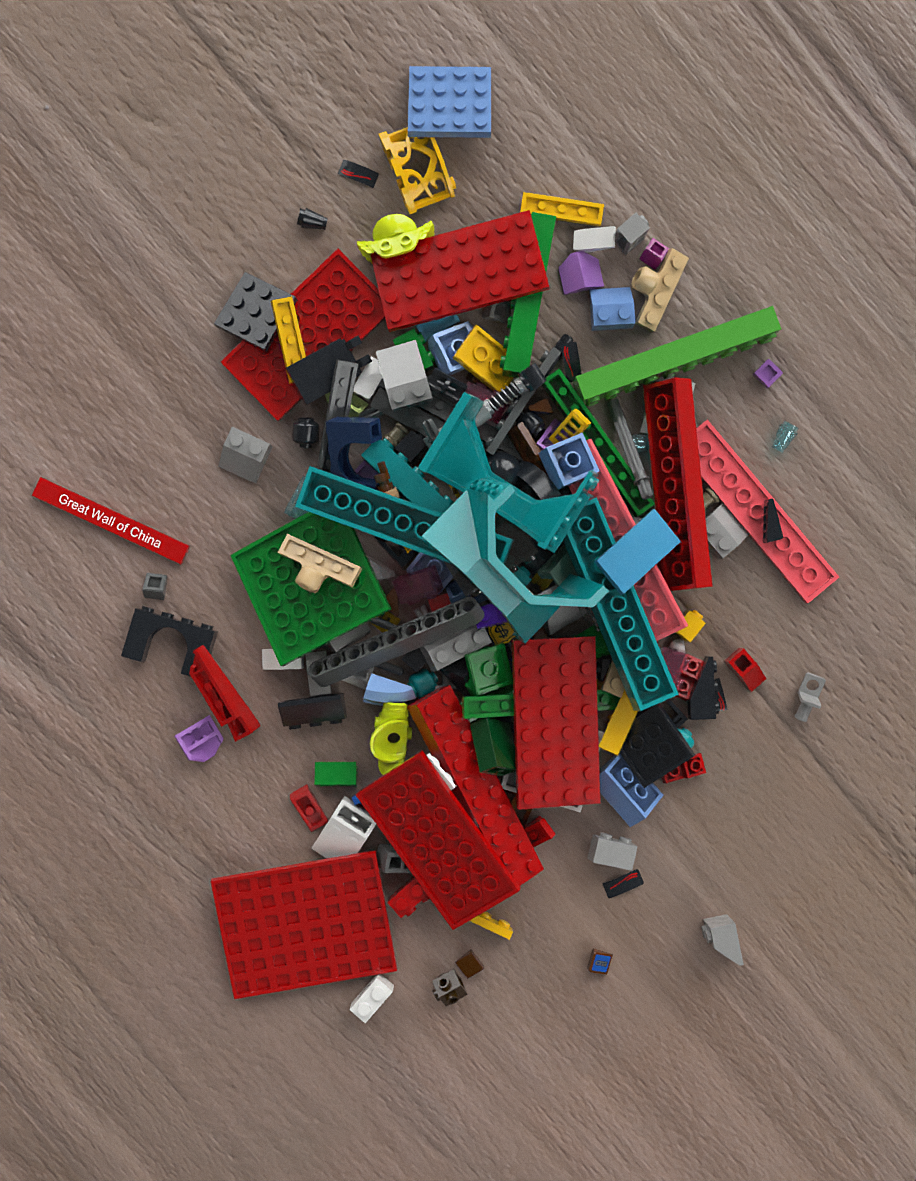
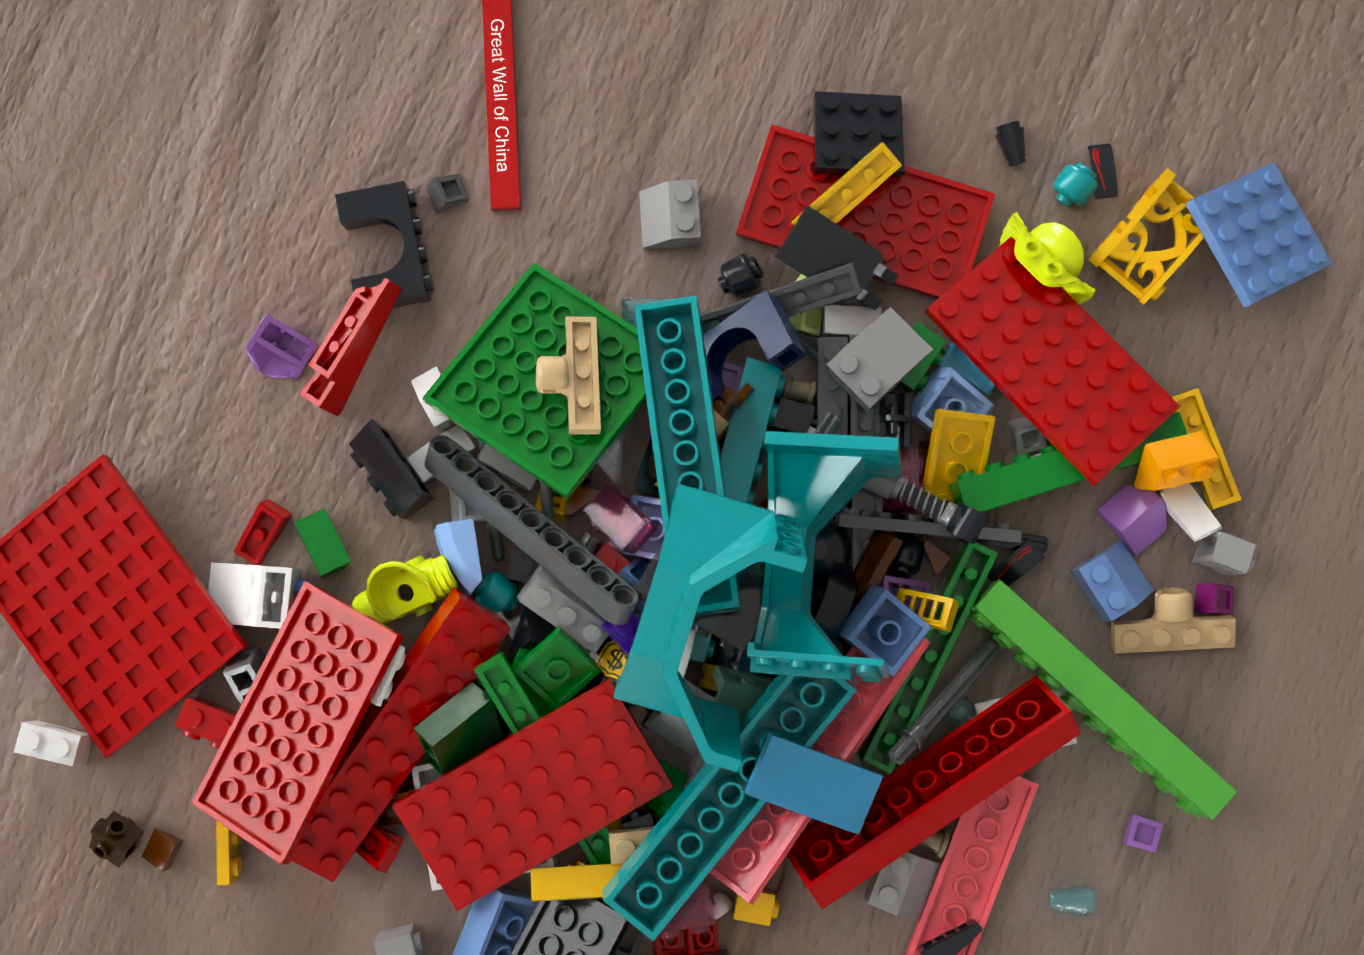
camera: 65 degrees right, 5 degrees down
none -> teal head [1053,162,1098,208]
none -> light orange slope [1134,431,1219,491]

